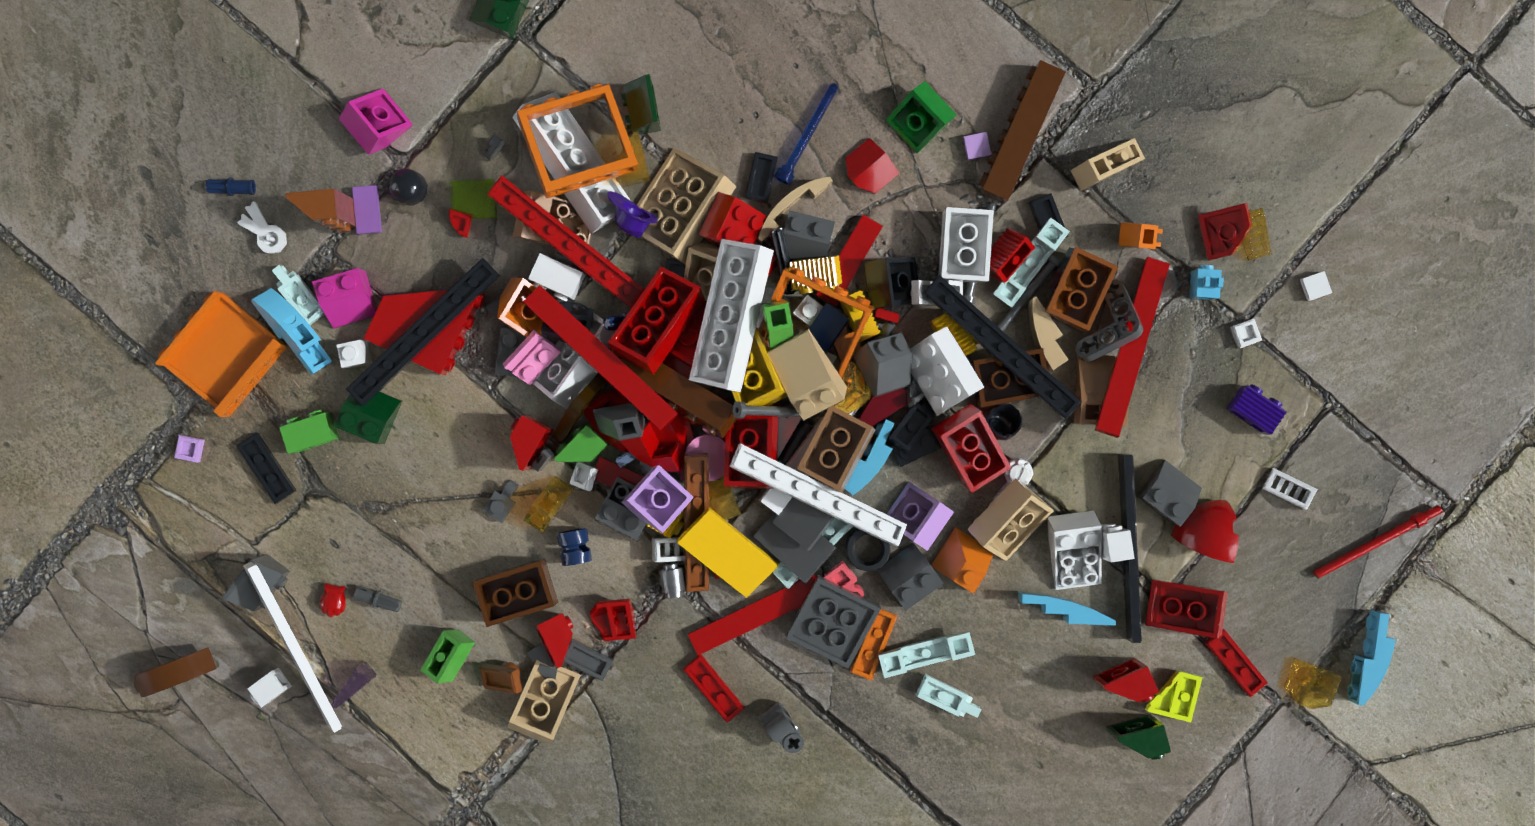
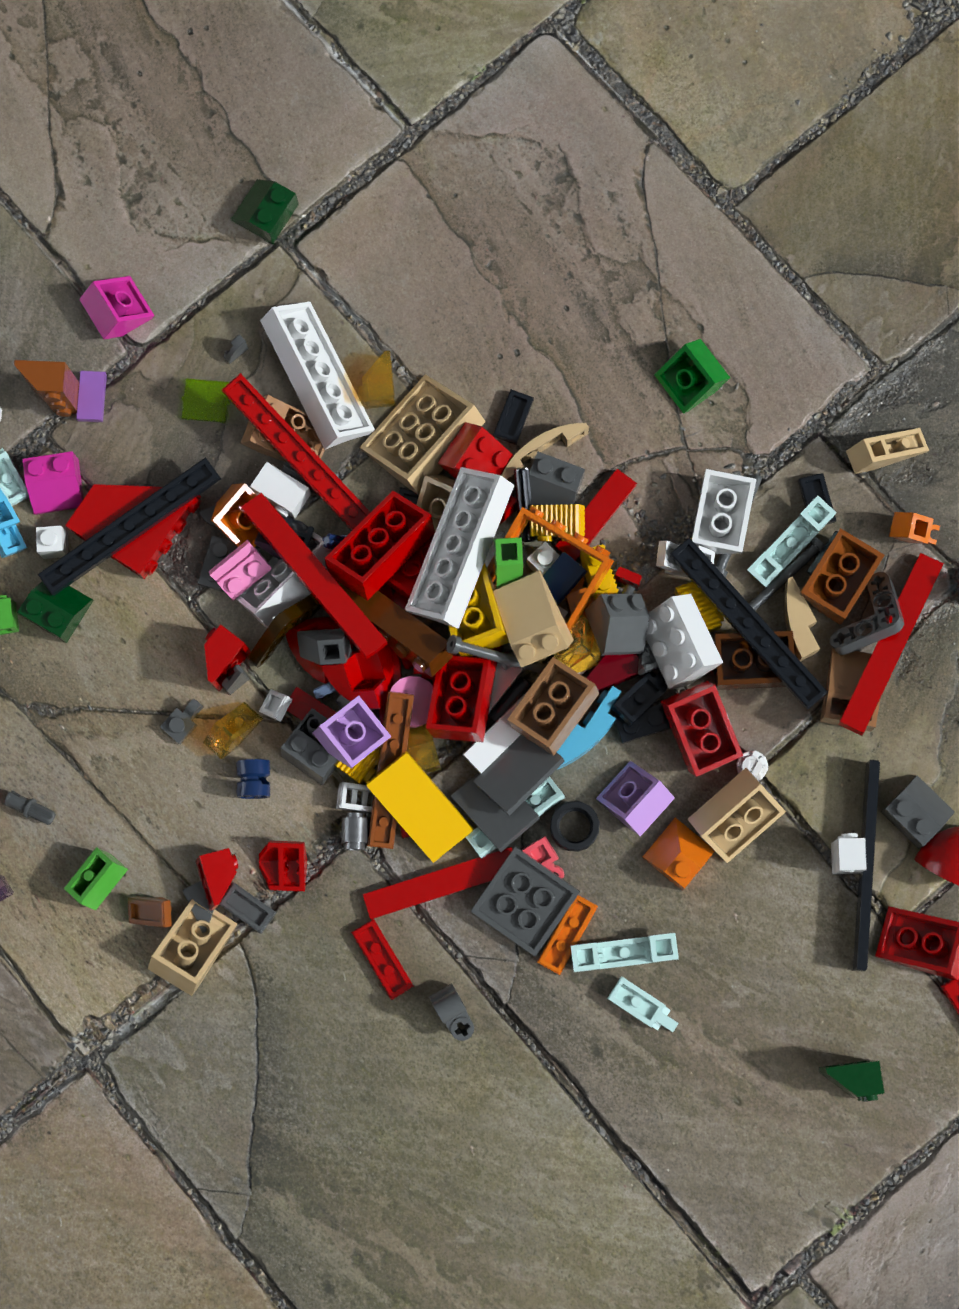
camera: 15 degrees right, 10 degrees down
black hair [388,168,428,206] -> none
red tile [448,208,473,238] -> none
reddish brown brick [472,558,558,627] -> none
orange window [517,84,638,199] -> none
bright green slope [554,425,609,462] -> none
dark purple piece [607,191,658,237] -> none
dark green slope [621,74,661,136] -> none
white tile [729,444,907,547] -> none
clear blue piece [774,83,838,185] -> none
red slope [845,138,899,194] -> none
black slope [864,257,918,309] -> none
dark grey slope [876,543,944,611] -> none
lavender tile [963,132,991,161] -> none
reddish brown brick [978,60,1066,204] -> none
black hair [985,403,1023,440] -> none
red brick [989,228,1035,284] -> none
medium azure slope [1018,591,1116,625] -> none
white slope [1048,511,1102,590] -> none
red slope [1093,658,1159,702] -> none
neon yellow wing [1145,670,1203,723] -> none

